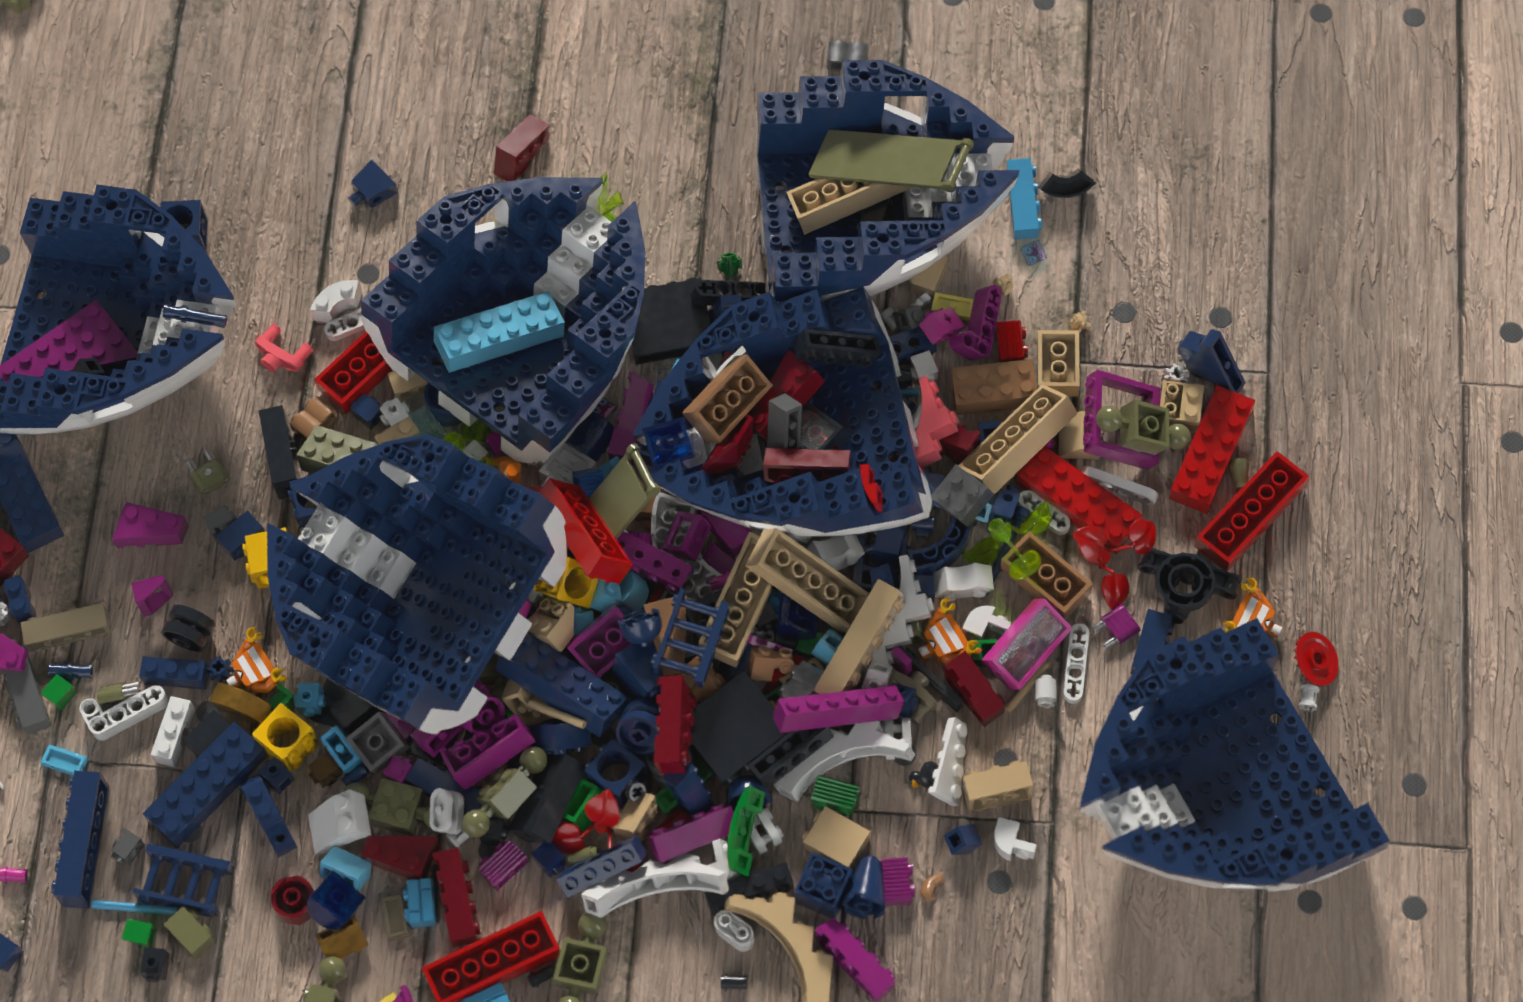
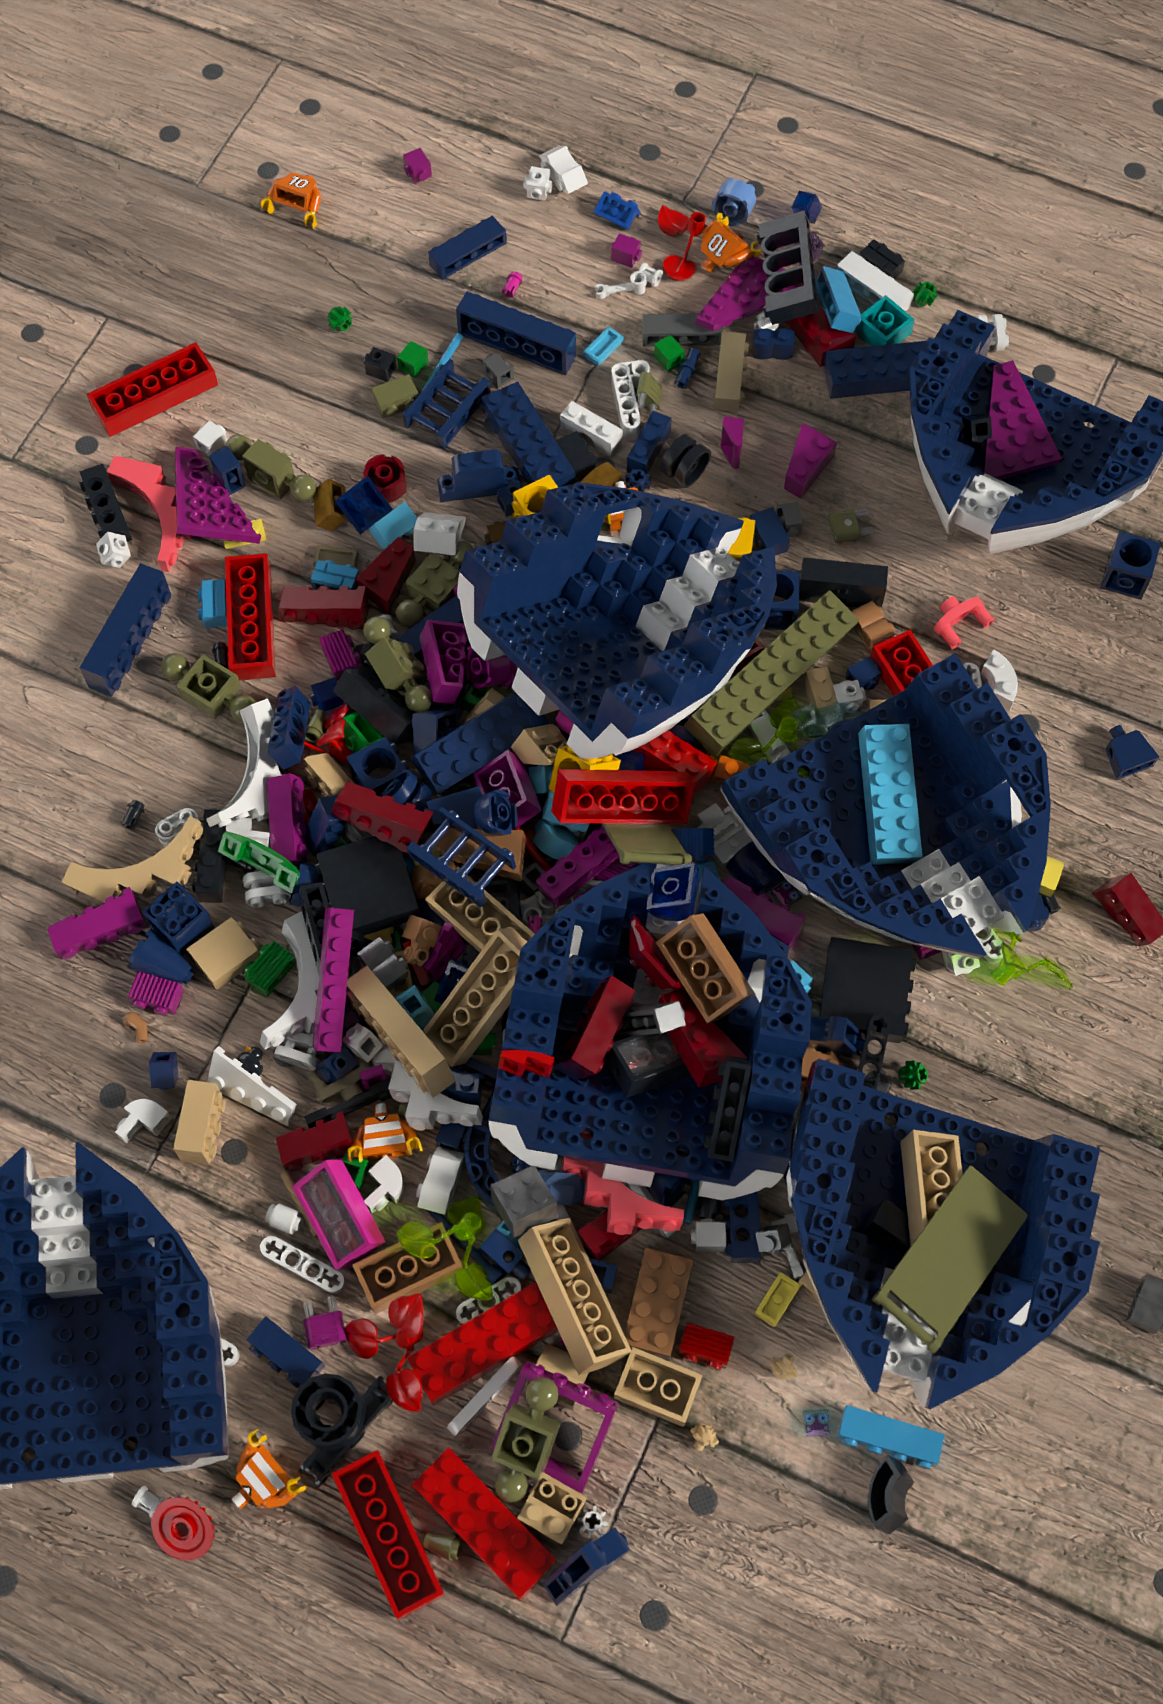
camera: 105 degrees right, 0 degrees up
dark blue pin [163,304,227,328] -> none
white brick [430,788,464,835] -> none
tan bar [528,700,587,729] -> none
black bush [624,780,646,802] -> none
dark pink brick [919,308,965,345] -> none
magenta beam [949,285,1002,361] -> none

